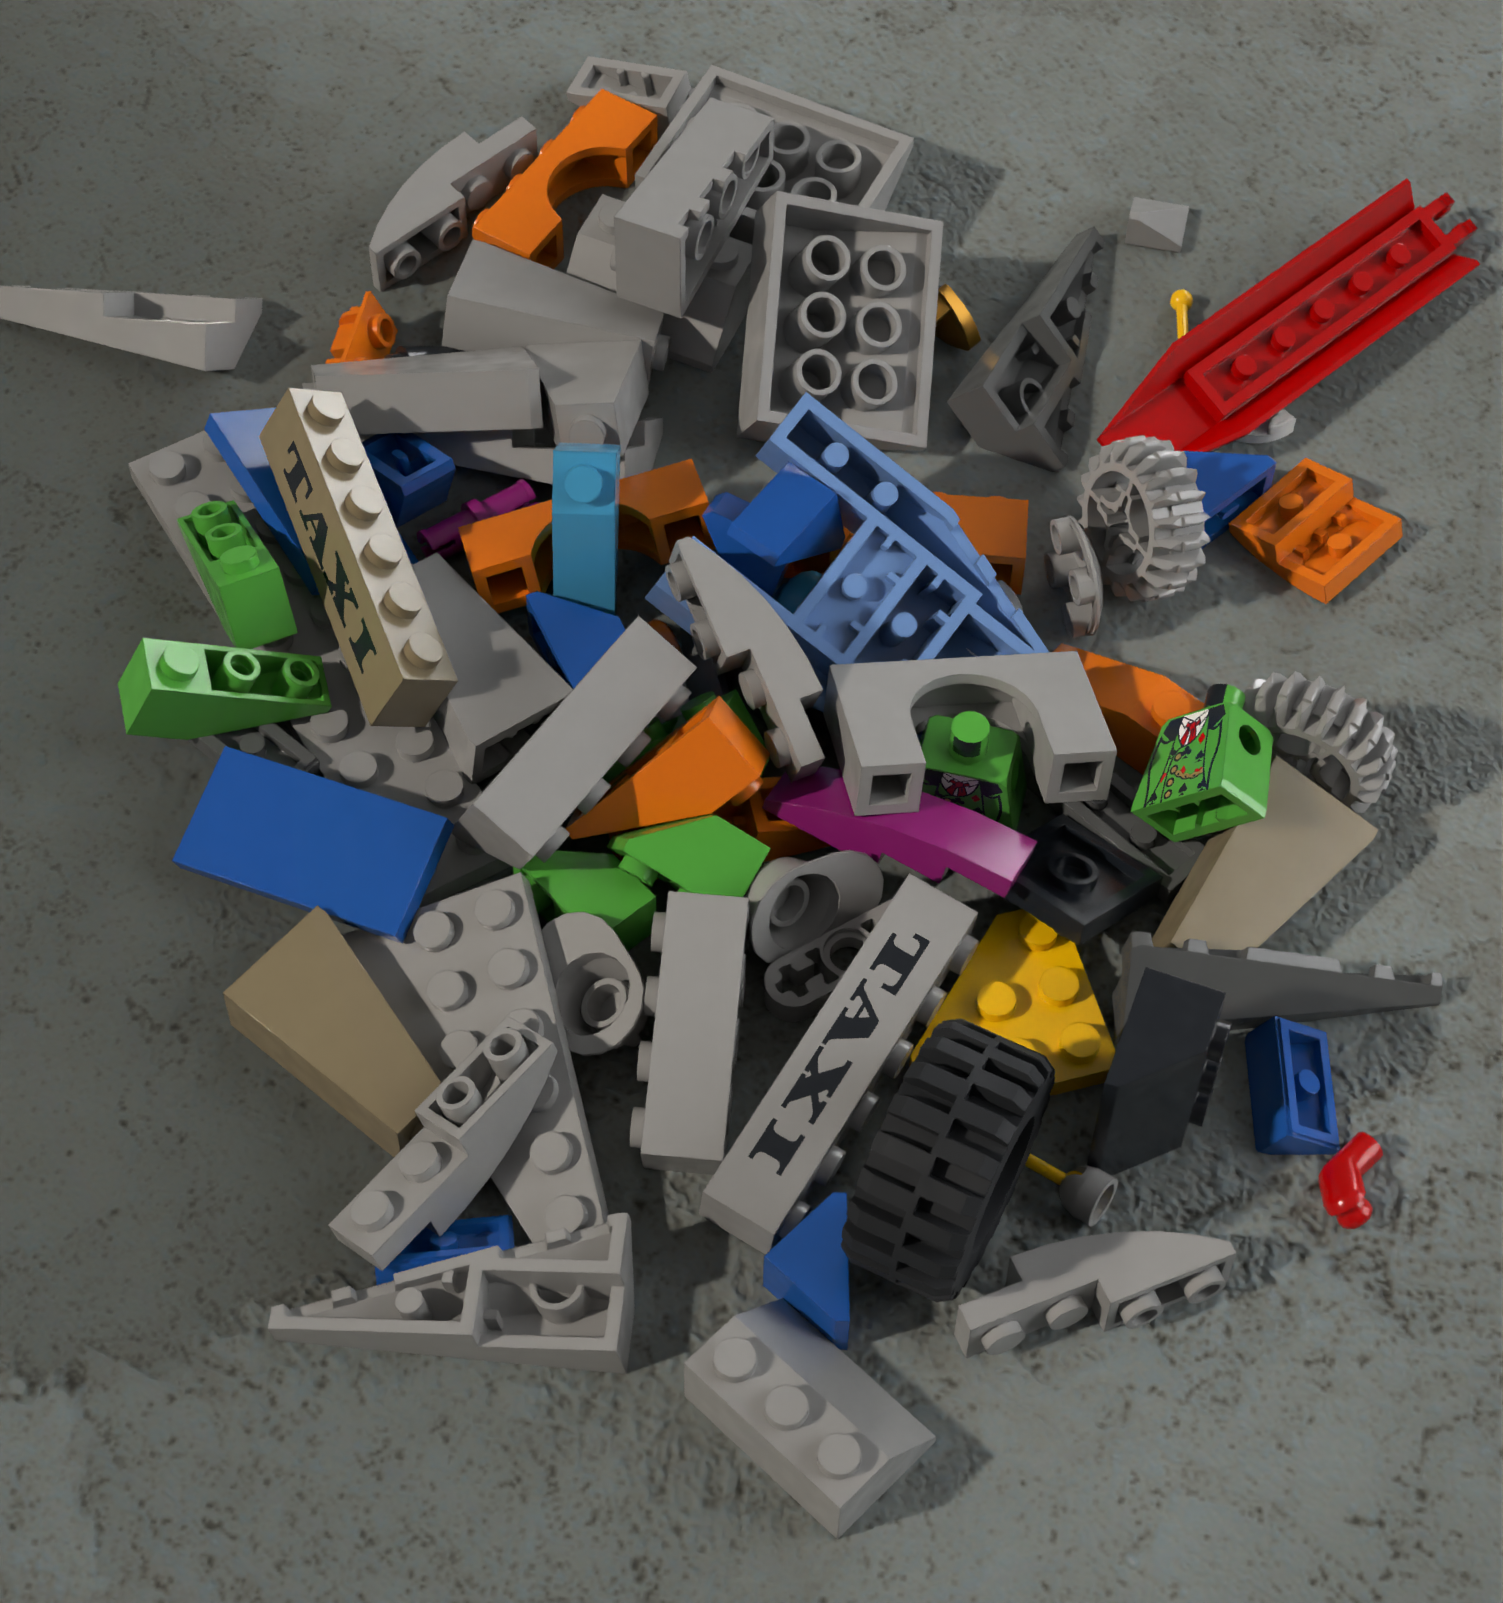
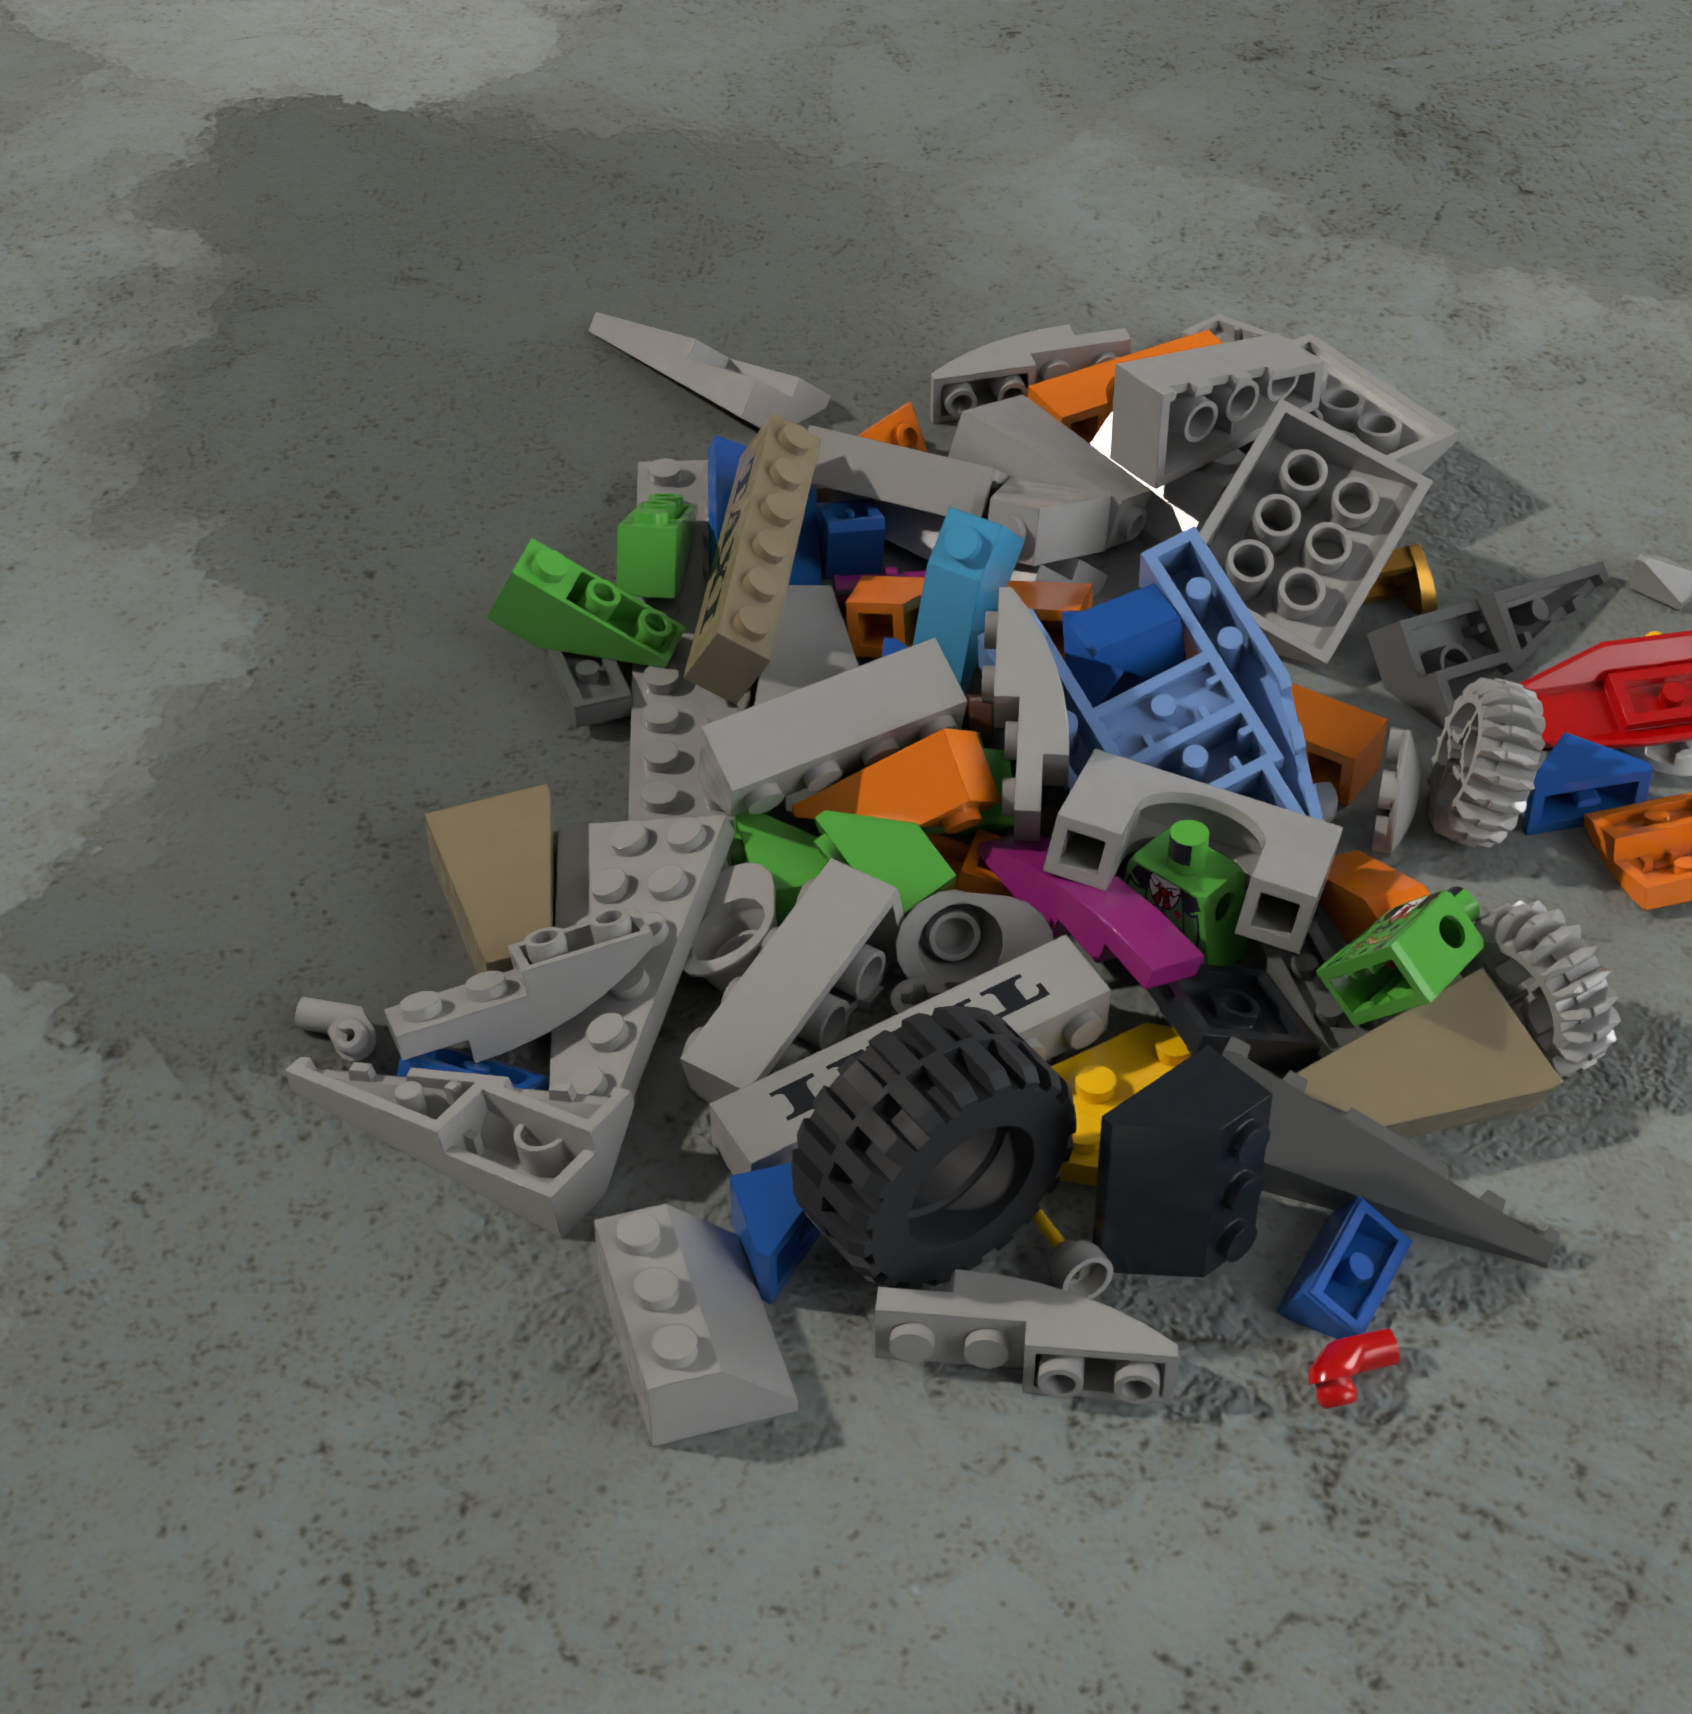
camera: 30 degrees right, 15 degrees down
blue tile [172,746,455,944] -> none
none -> light grey arm [295,997,378,1062]

